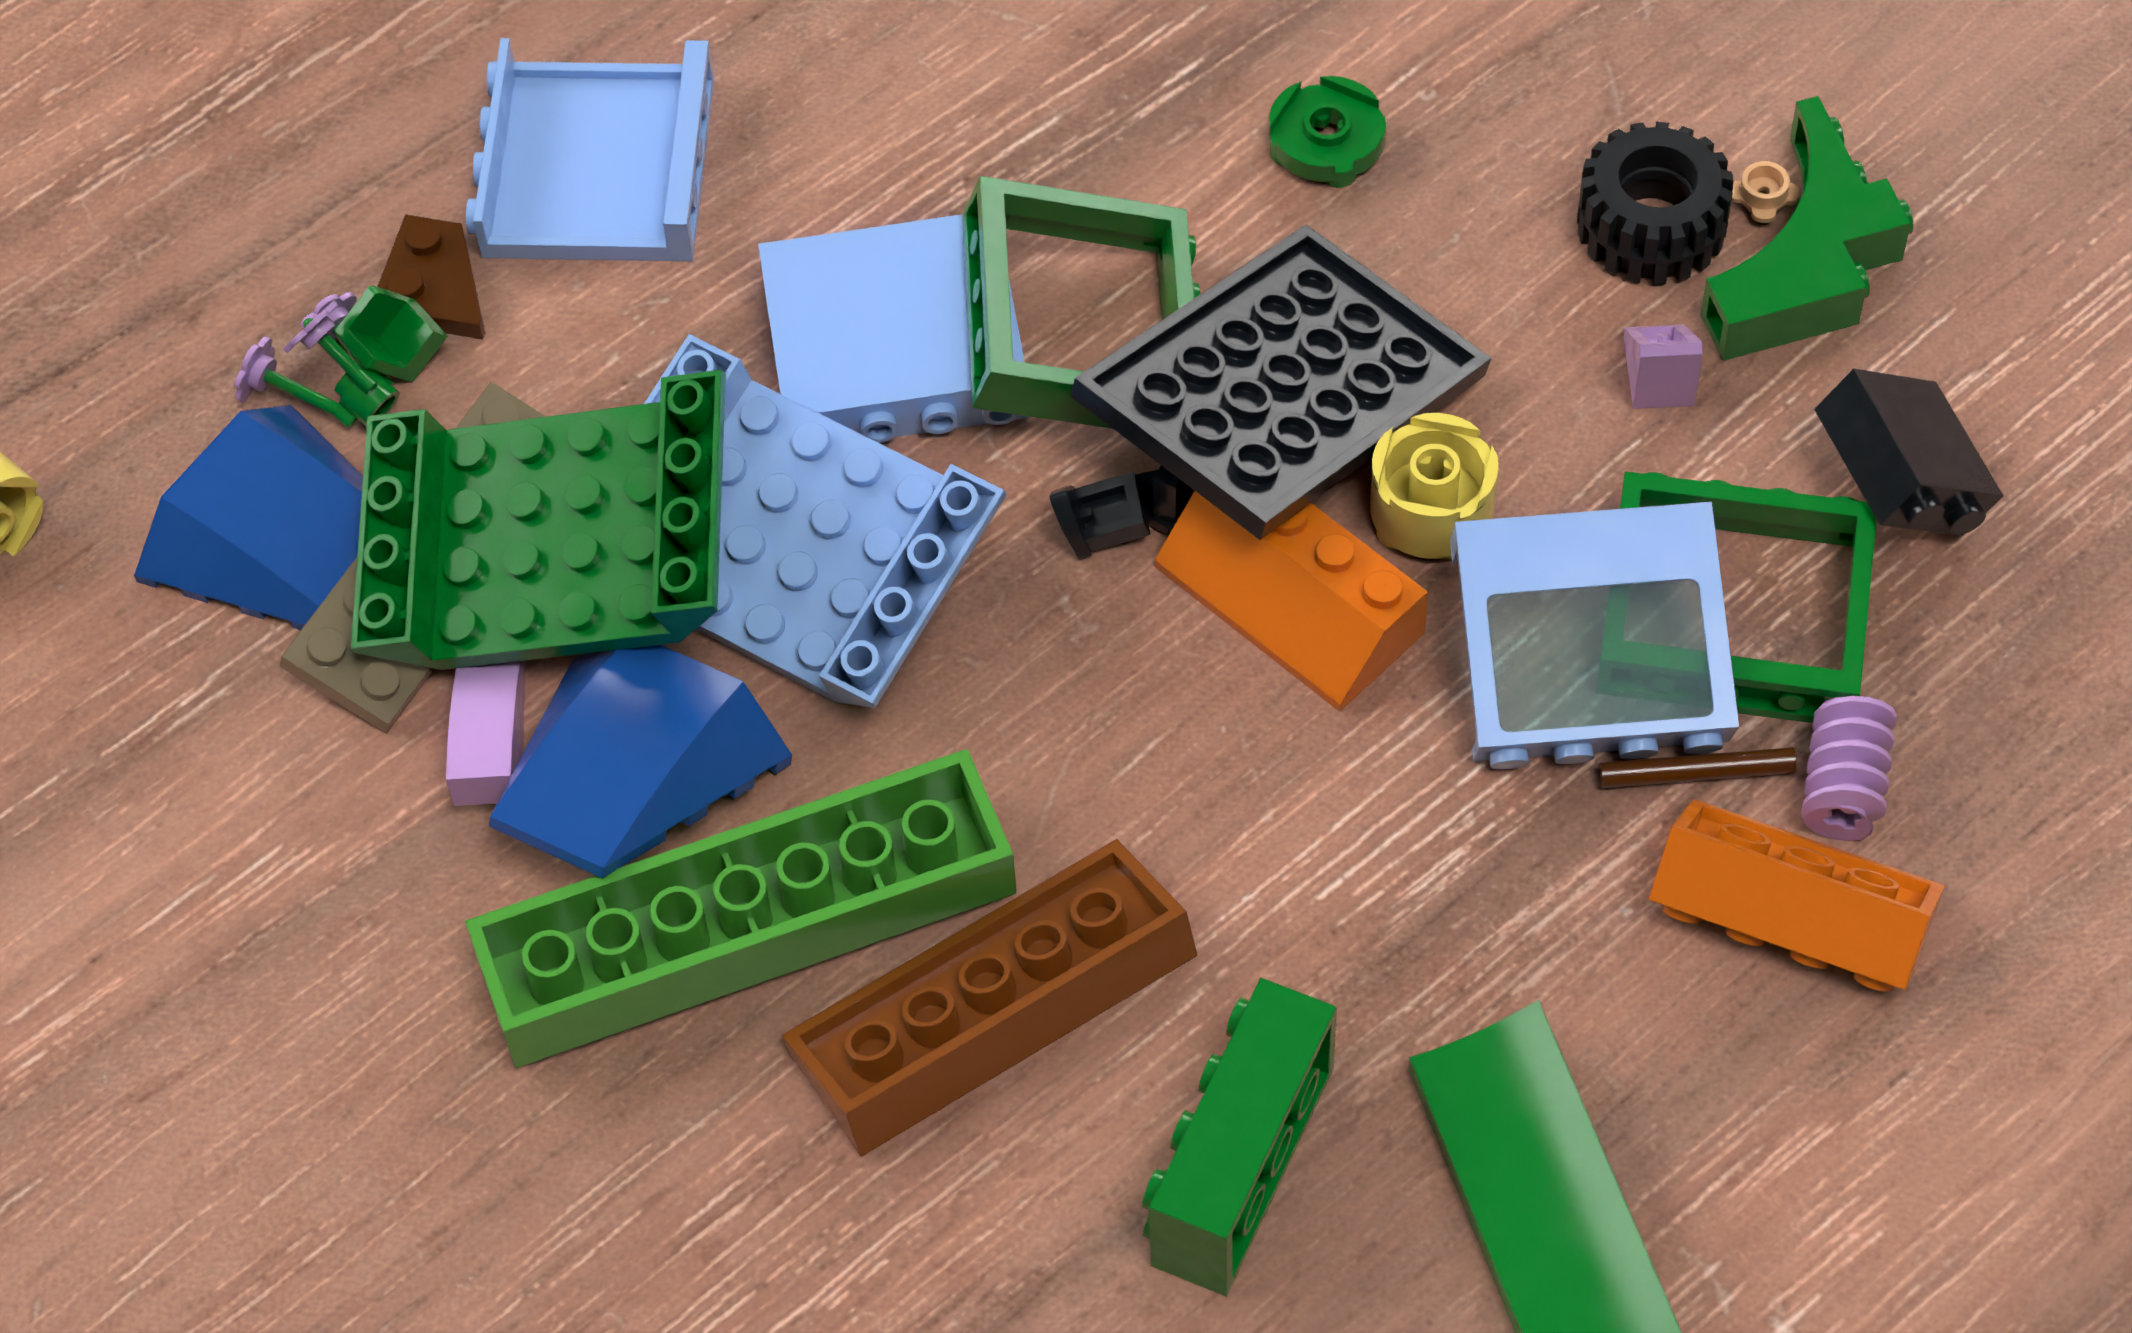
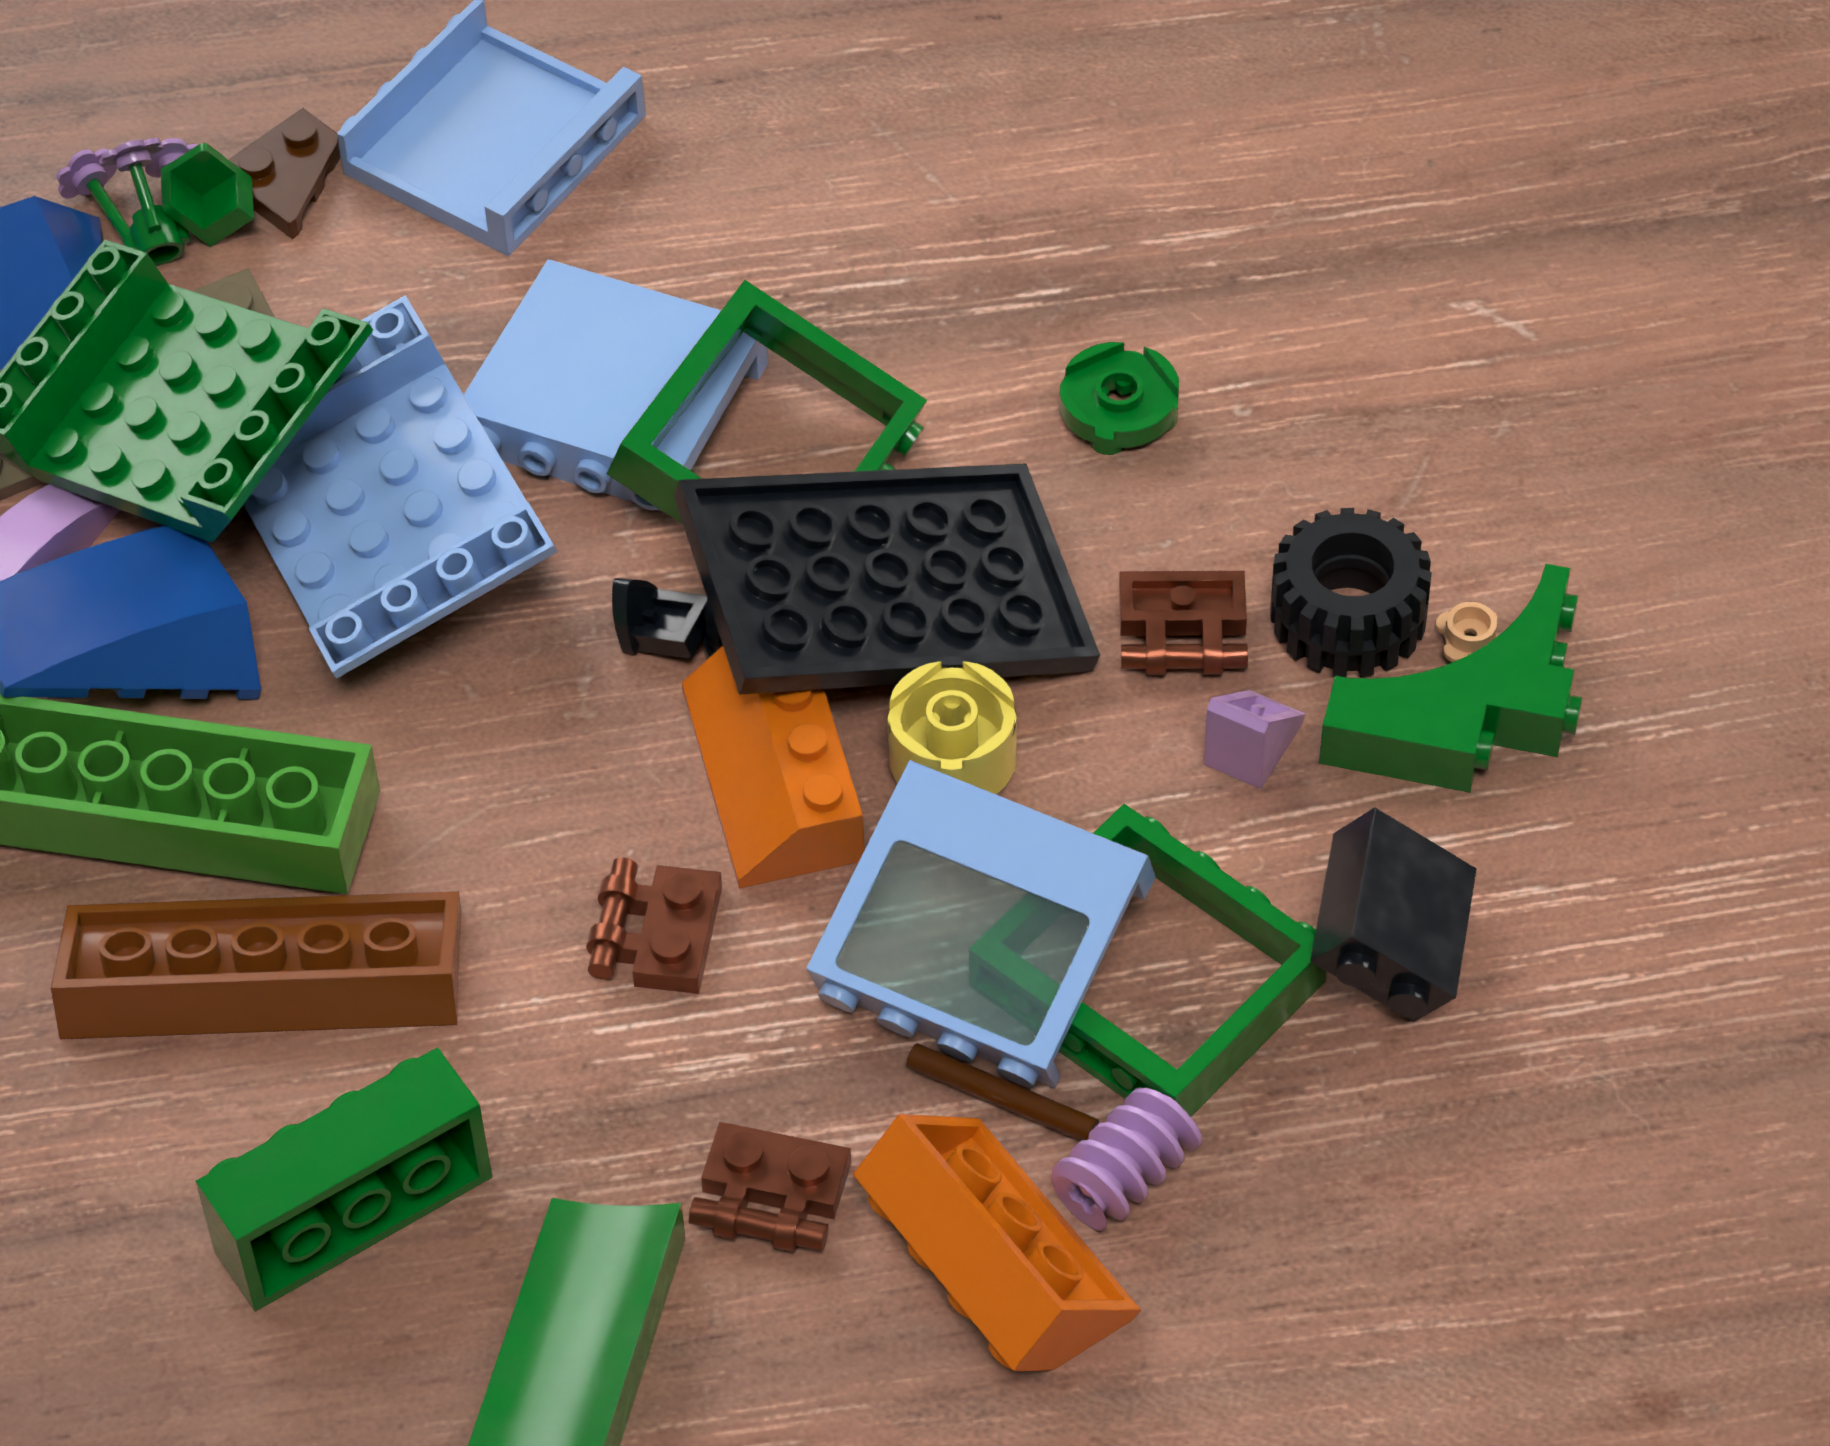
camera: 30 degrees right, 5 degrees down
none -> copper plate [586,857,722,994]
none -> copper plate [689,1122,852,1252]
none -> copper plate [1119,571,1248,675]

